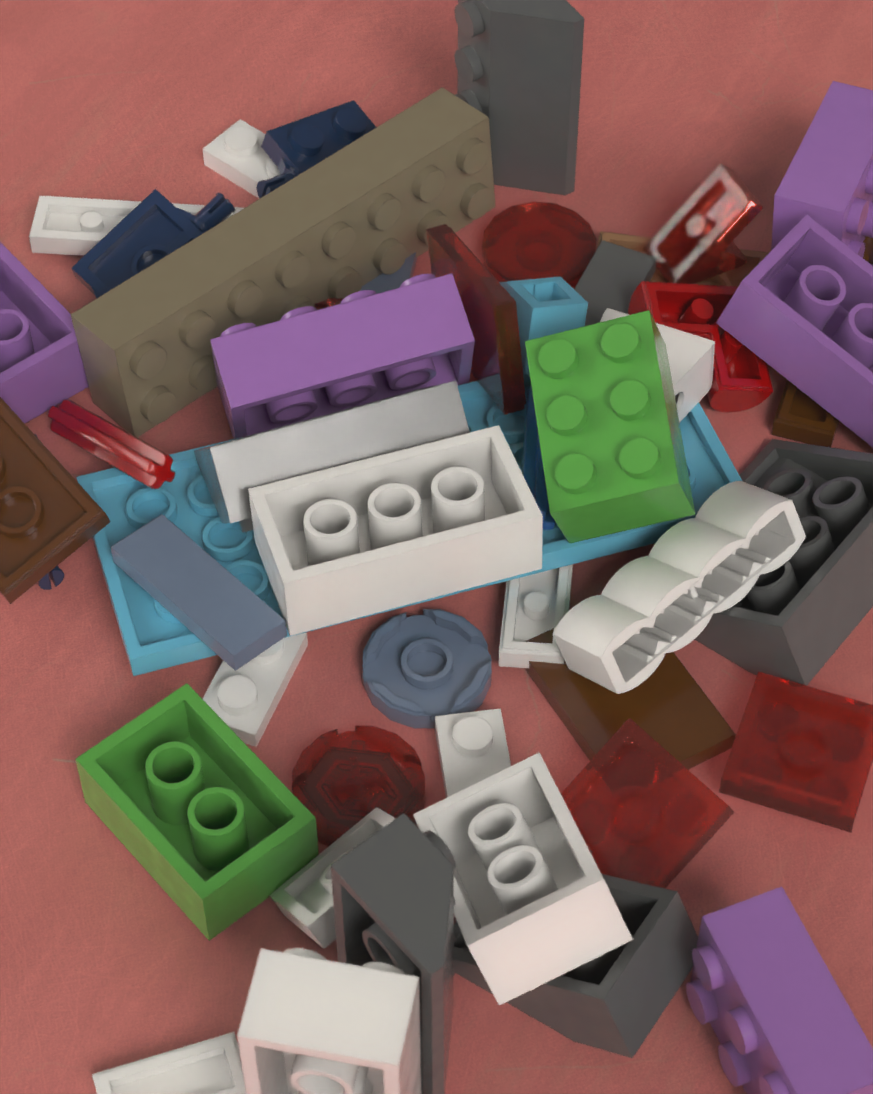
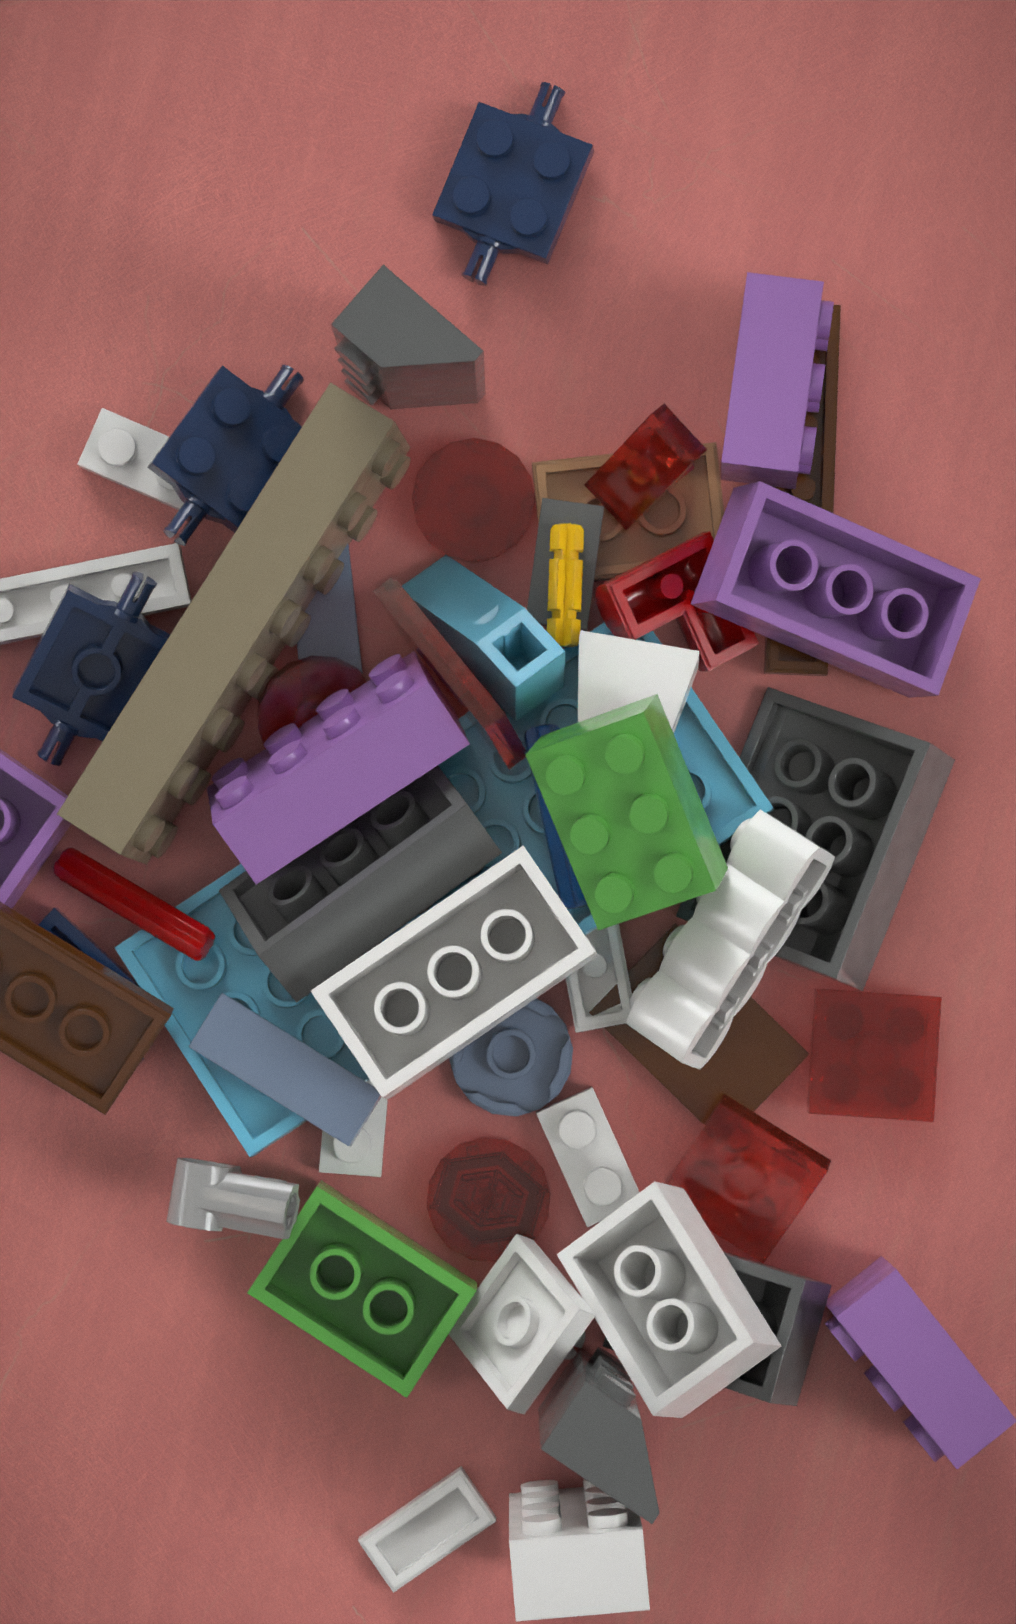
camera: 15 degrees left, 35 degrees up
none -> light grey piece [166,1158,300,1239]
none -> dark blue plate [432,82,595,286]
none -> yellow axle [547,523,584,648]

